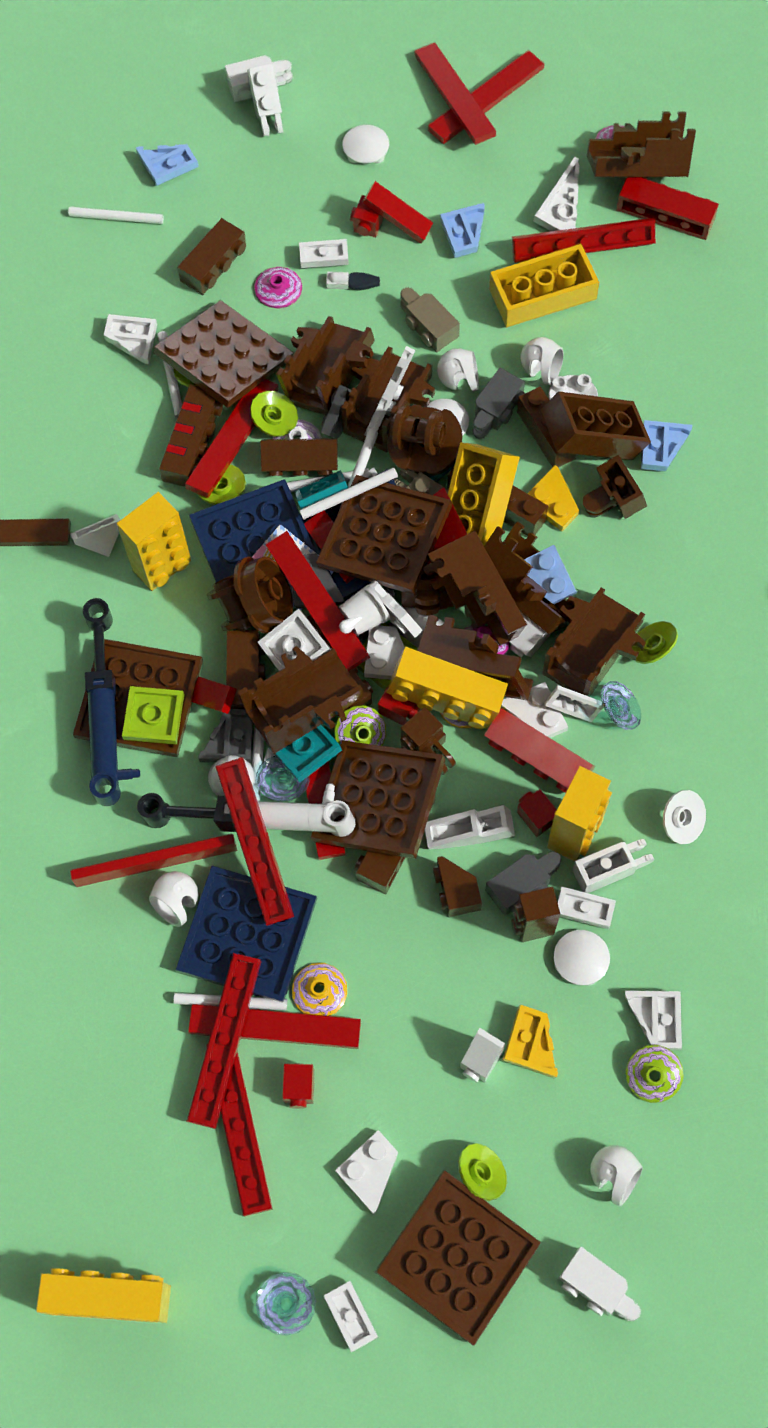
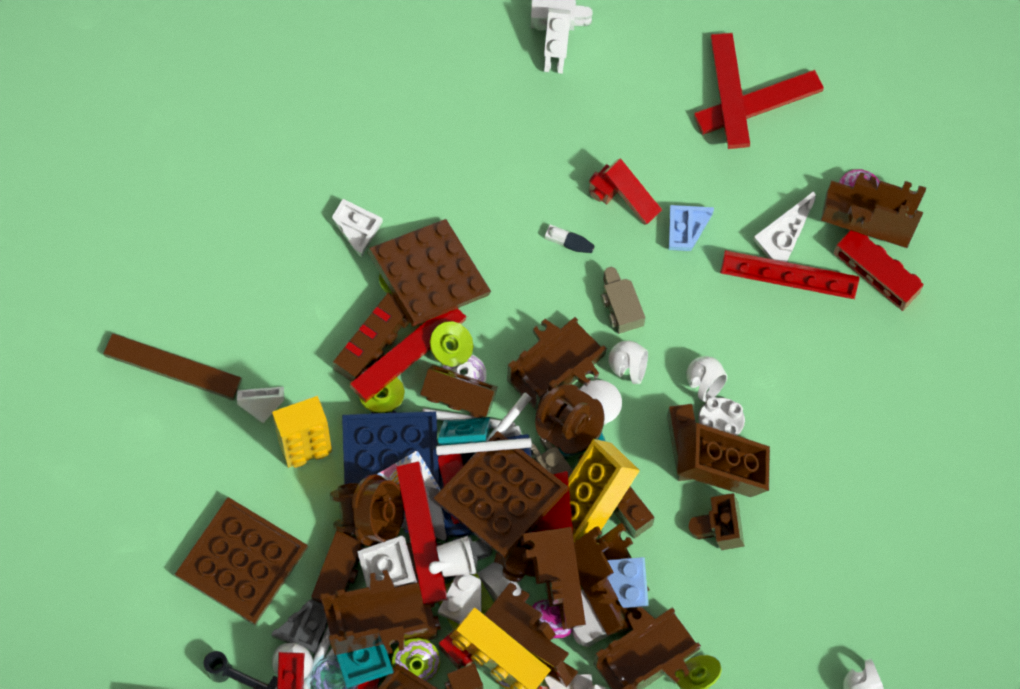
camera: 15 degrees right, 0 degrees up
white piece [68,207,163,224] -> none
dark blue piece [82,598,140,806] -> none
lime plate [122,686,184,745] -> none
light blue wing [136,144,198,186] -> none
white piece [158,331,182,419] -> none
reddish brown brick [177,218,246,295] -> none
red tile [192,676,237,714] -> none
dish [254,267,302,309] -> none
reddish brown piece [276,316,375,415] -> none
white plate [299,239,349,268] -> none
dark grey wing [321,385,351,438] -> none
white dish [343,125,389,164] -> none
white wing [364,346,416,436] -> none
white wing [369,580,423,637] -> none
dark grey hinge [473,368,525,439] -> none
yellow brick [489,244,599,328] -> none
yellow wing [527,465,579,532] -> none
light blue wing [641,420,692,471] -> none

